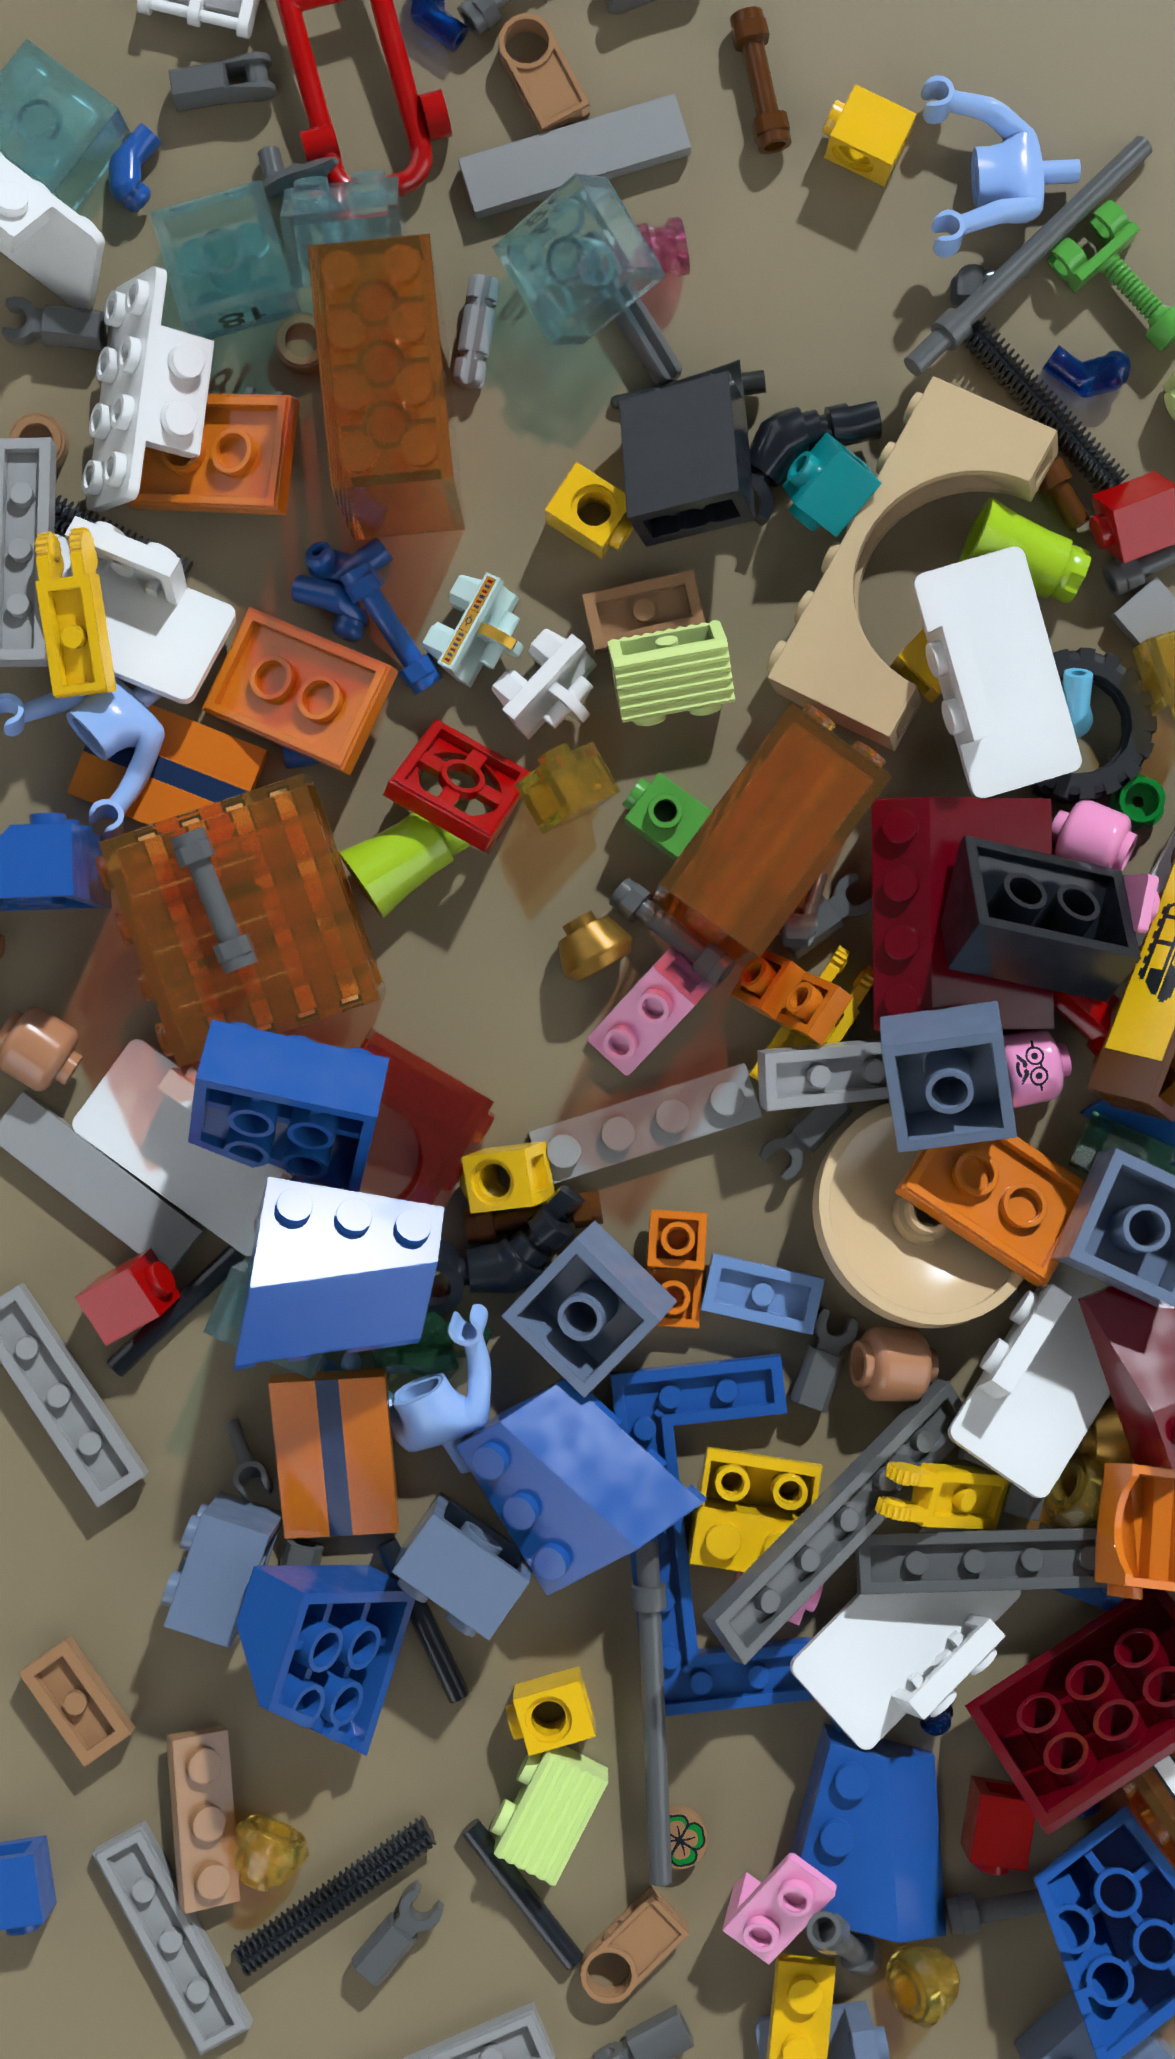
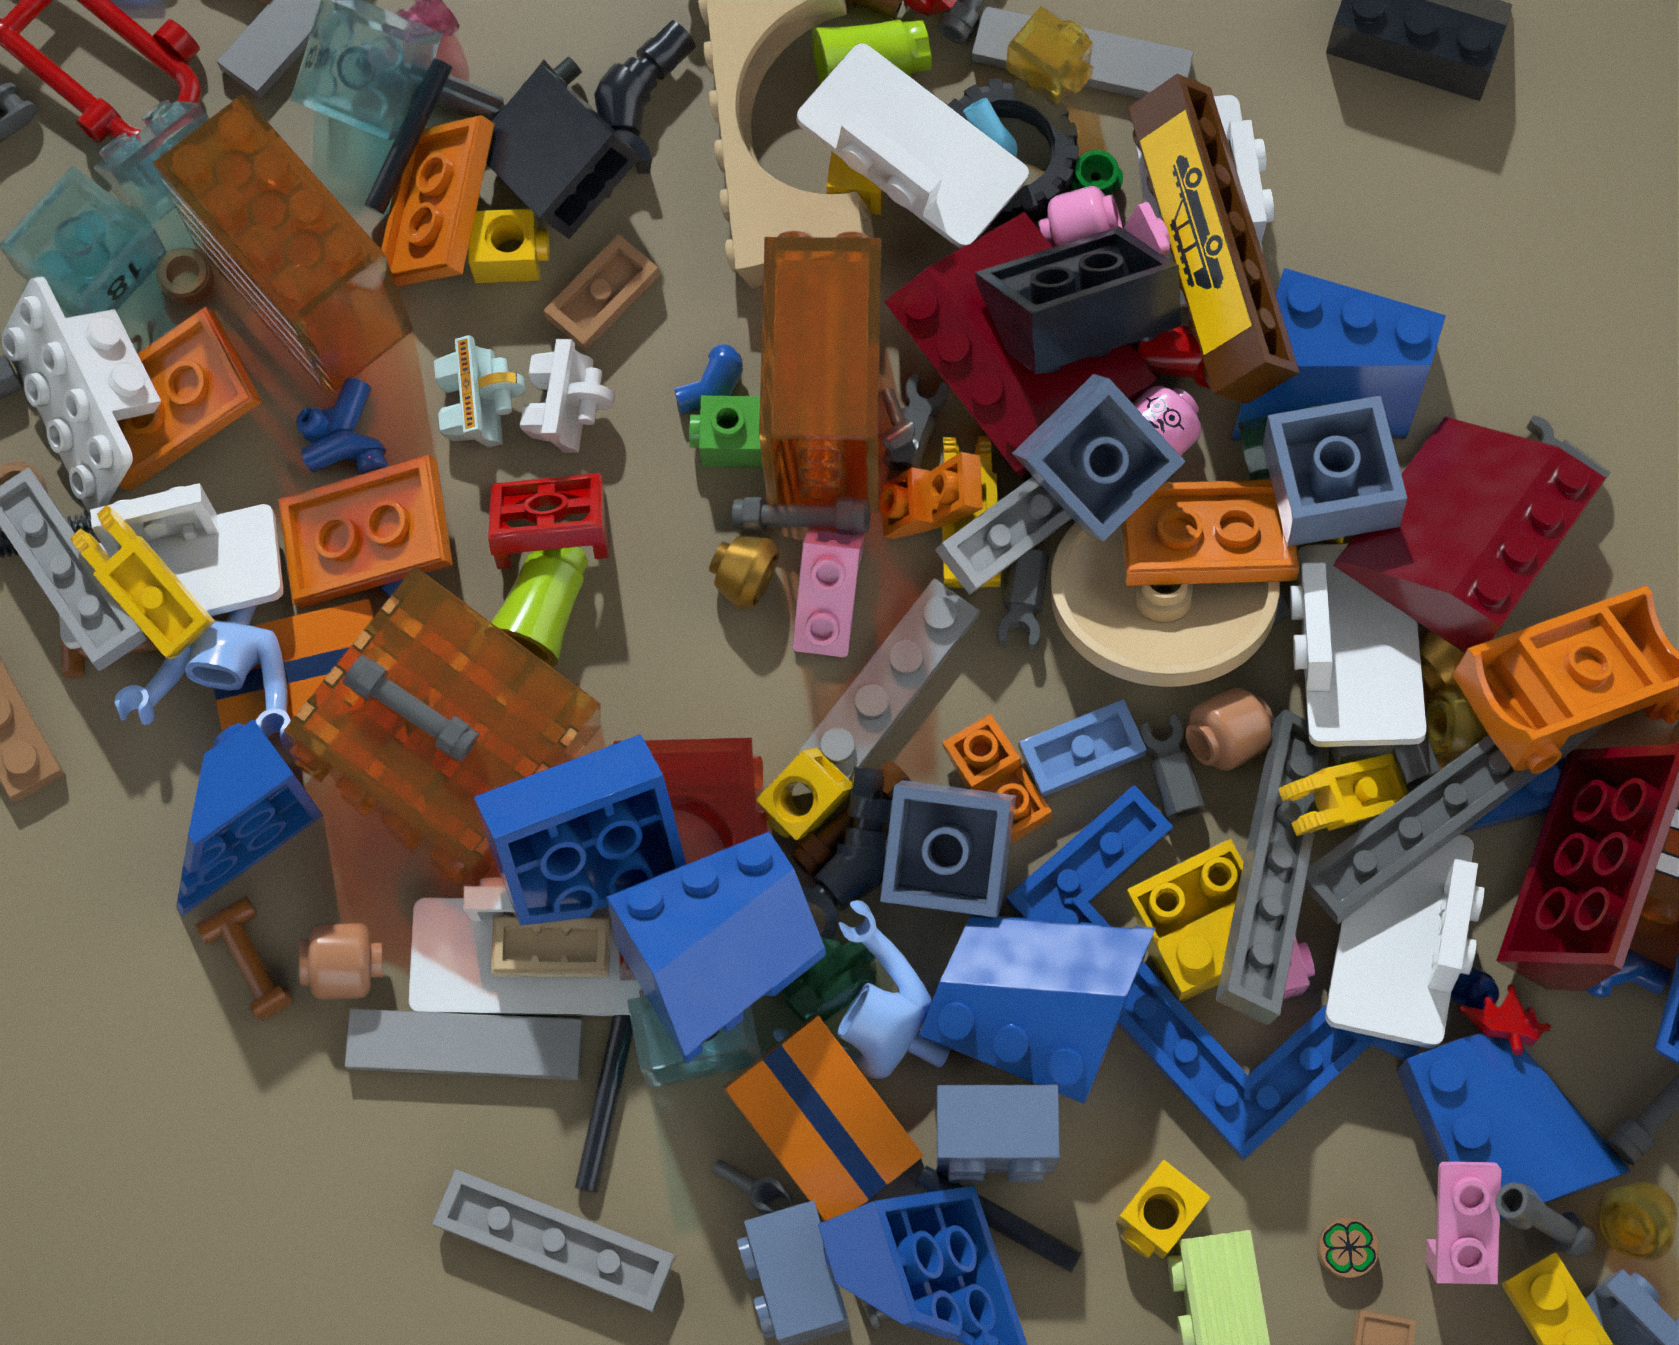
camera: 30 degrees left, 15 degrees down
red brick [75,1248,181,1346] -> none
dark grey bar [258,146,340,198] -> none
blue bar [340,560,443,695] -> none
light grey axle [453,274,500,389] -> none
clear yellow brick [515,742,621,835] -> none
yellowish green brick [607,620,735,726] -> none
dark grey bar [631,1537,672,1886] -> none
teal brick [782,432,882,537] -> none
red brick [960,1775,1036,1875] -> none
none -> black bar [364,58,453,215]
none -> orange tile [375,115,495,288]
none -> tan plate [491,915,611,978]
none -> blue arm [674,344,743,414]
none -> red piece [1458,984,1551,1056]

